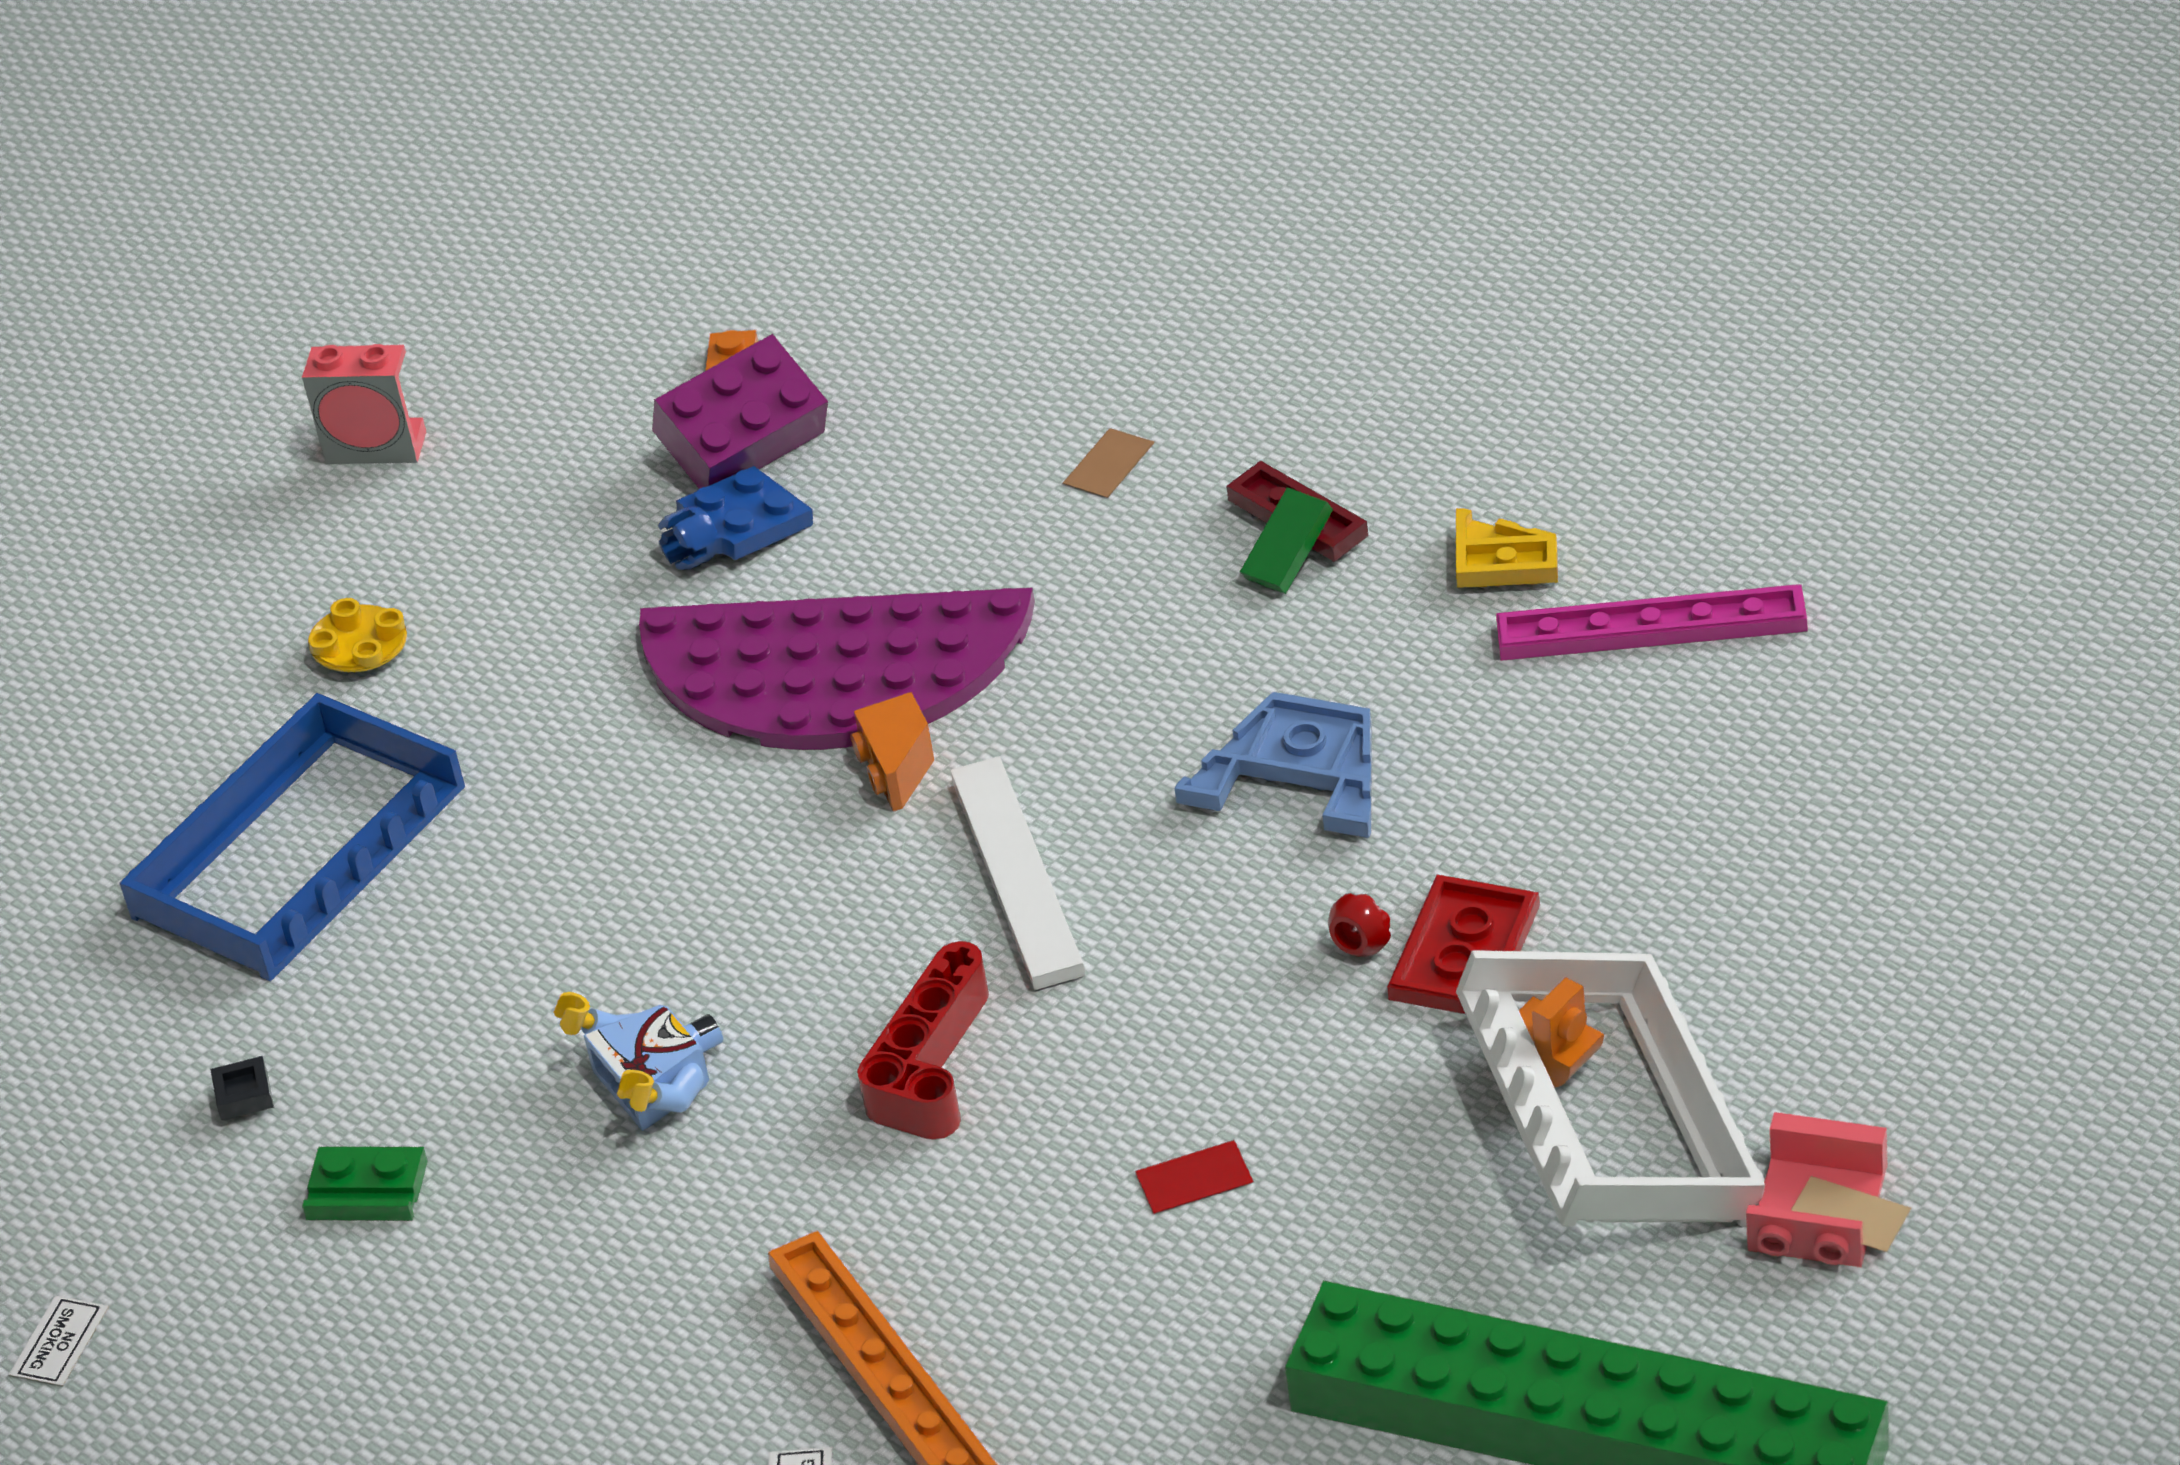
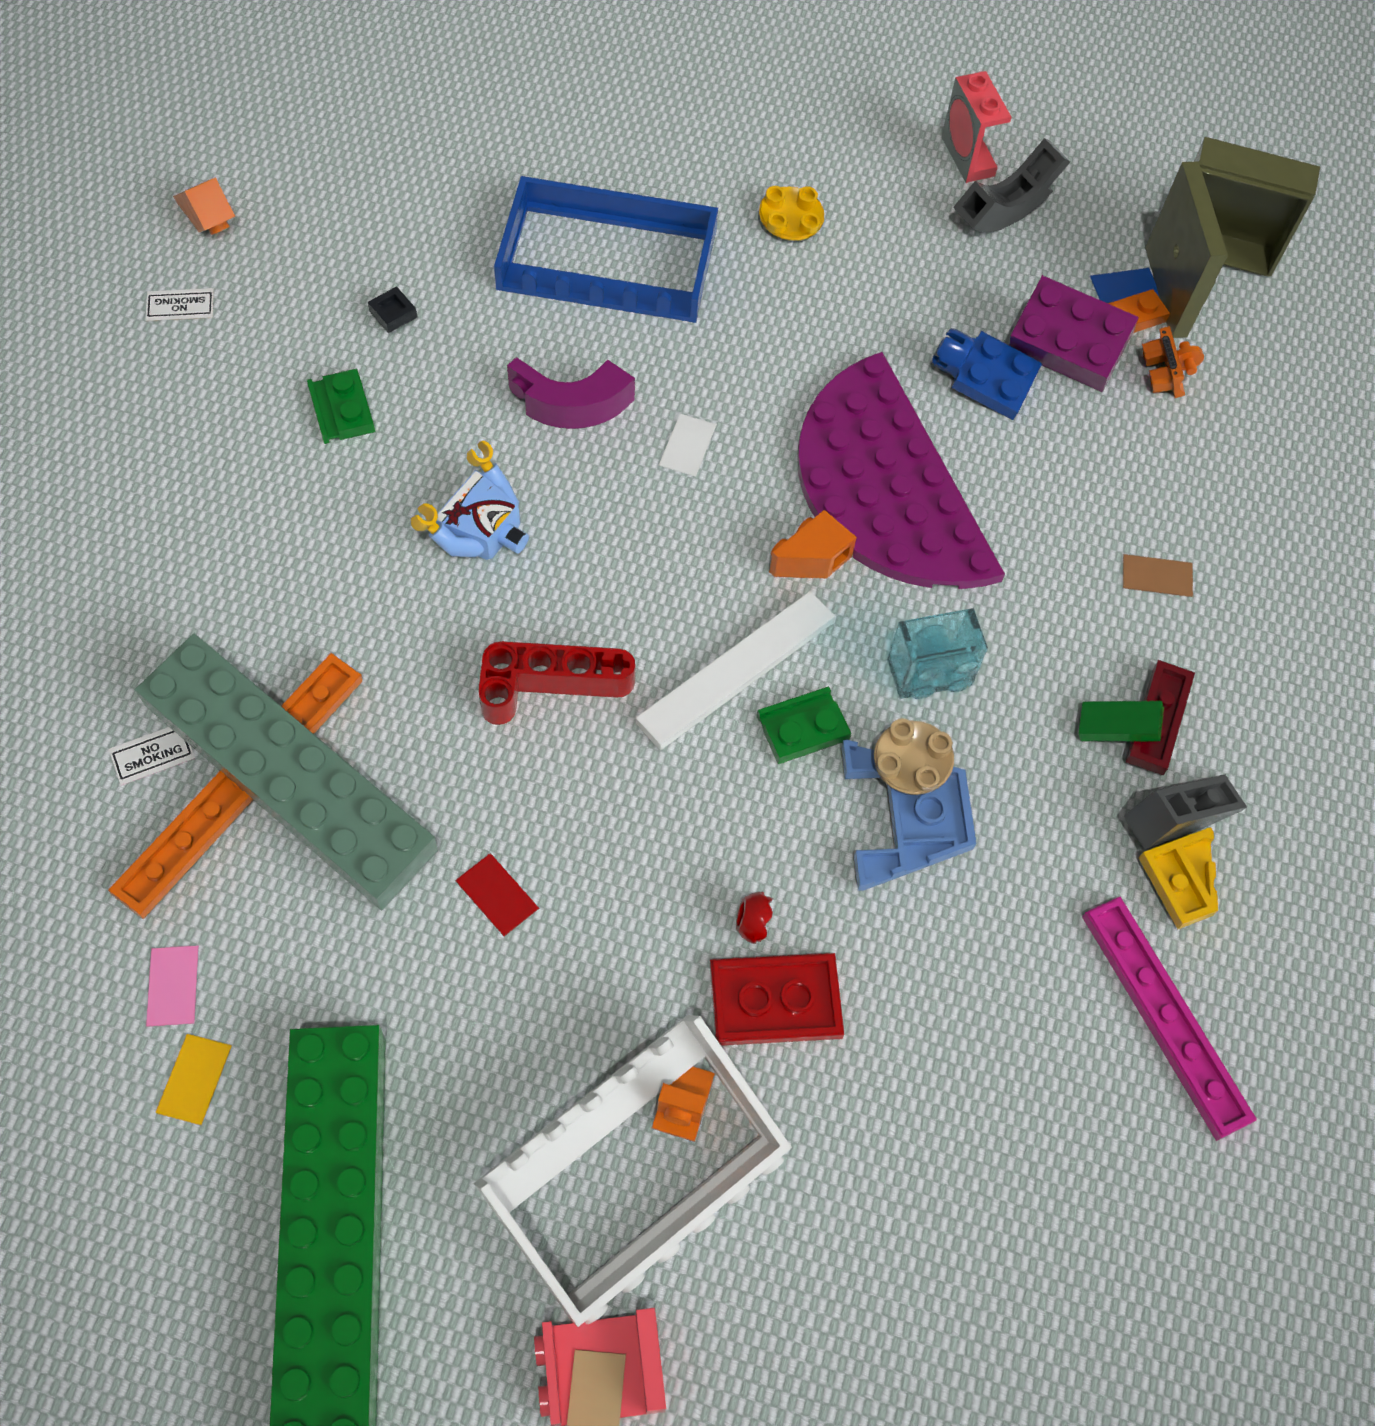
camera: 55 degrees right, 20 degrees up
none -> sand green brick [134,633,438,911]
none -> magenta arch [507,357,635,429]
none -> white sticker [658,413,717,477]
none -> green plate [757,686,852,764]
none -> tan dish [874,718,954,795]
none -> clear light blue brick [887,608,988,699]
none -> dark grey arch [953,138,1070,233]
none -> blue sticker [1090,268,1159,303]
none -> dark grey slope [1124,774,1247,850]
none -> orange hips [1142,326,1204,398]
none -> olive container [1145,137,1320,338]

